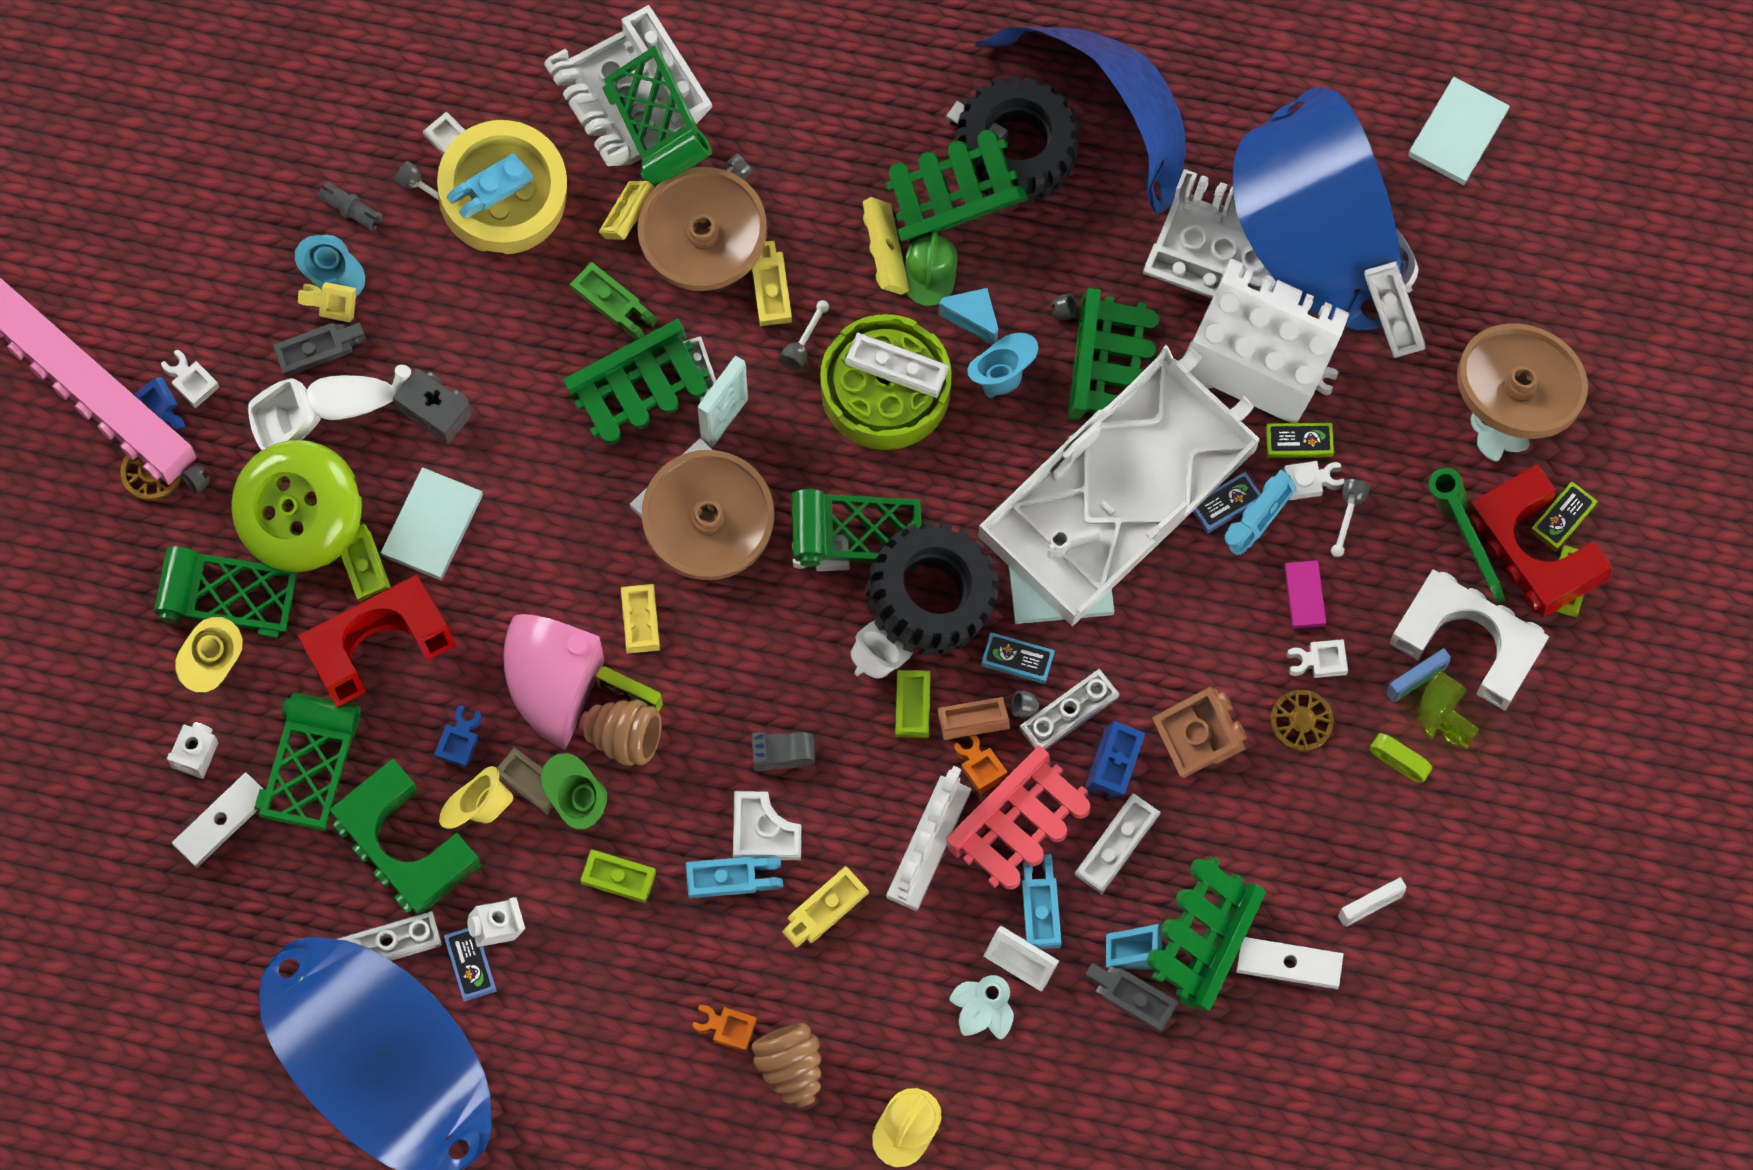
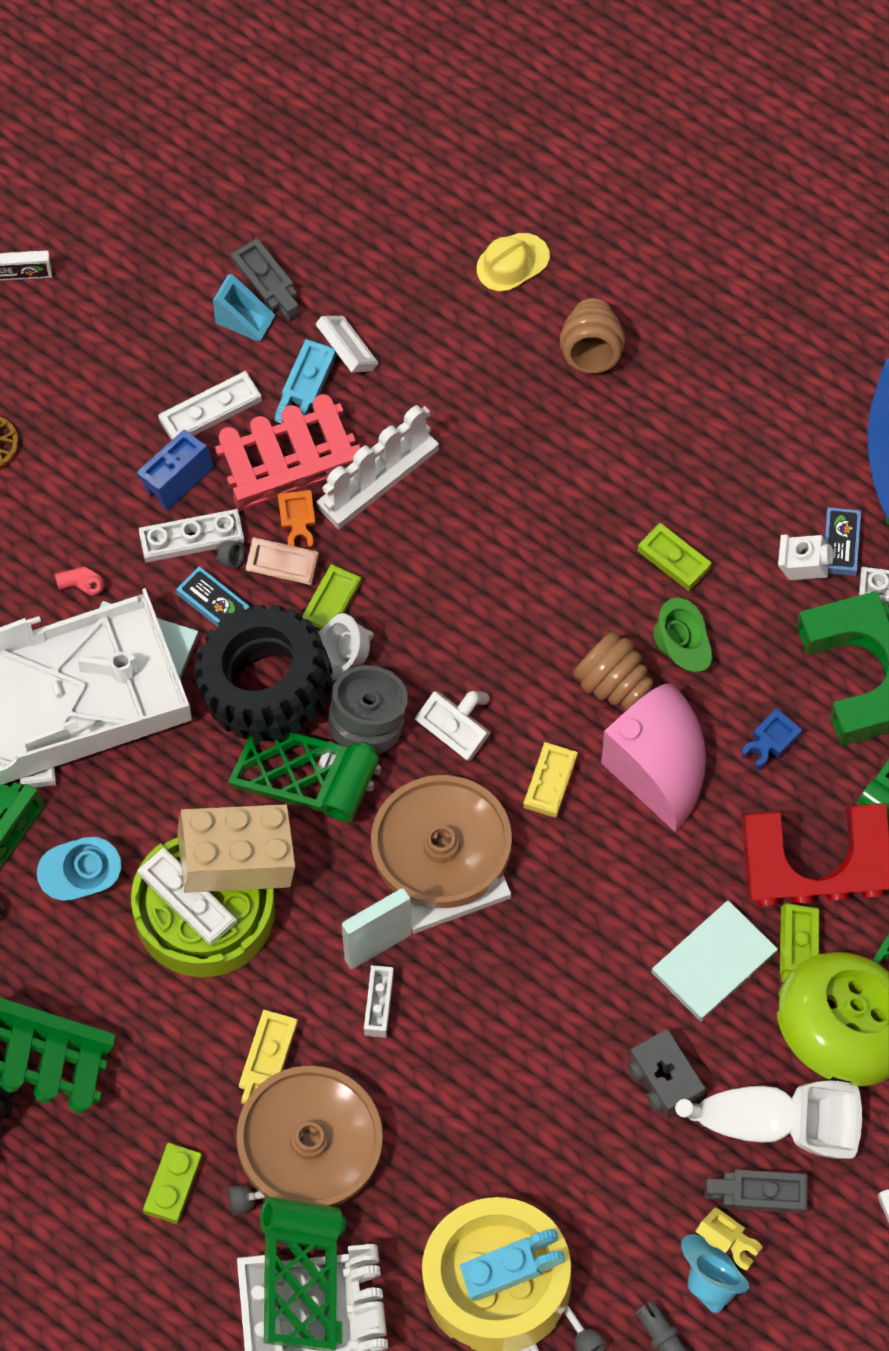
camera: 155 degrees left, 5 degrees down
light yellow piece [439,766,513,829] -> none
dark tan tile [497,747,554,815] -> none
green fence [563,318,709,445] -> none
bright green hinge [570,262,658,340] -> none
lime tile [596,666,663,711] -> none
light yellow plate [599,181,655,240] -> none
medium azure hinge [686,856,783,898] -> none
orange plate [692,1005,757,1052] -> none
white tile [733,791,801,860] -> none
dark grey leg [752,732,815,771] -> none
dark grey hinge [779,300,829,371] -> none
light yellow hinge [782,866,869,947] -> none
light yellow tile [863,197,910,295] -> none
bright green piece [905,232,958,306] -> none
medium azure slope [939,288,998,345] -> none
light aqua plate [950,975,1014,1039] -> none
green fence [1147,857,1267,1011] -> none
nougat plate [1152,687,1247,778] -> none
white tile [1236,937,1344,989] -> none
none -> coral arm [55,567,104,595]
none -> lime plate [143,1143,203,1225]
none -> tan brick [177,804,295,893]
none -> dark grey wheel [328,665,408,754]
none -> white plate [415,691,491,760]

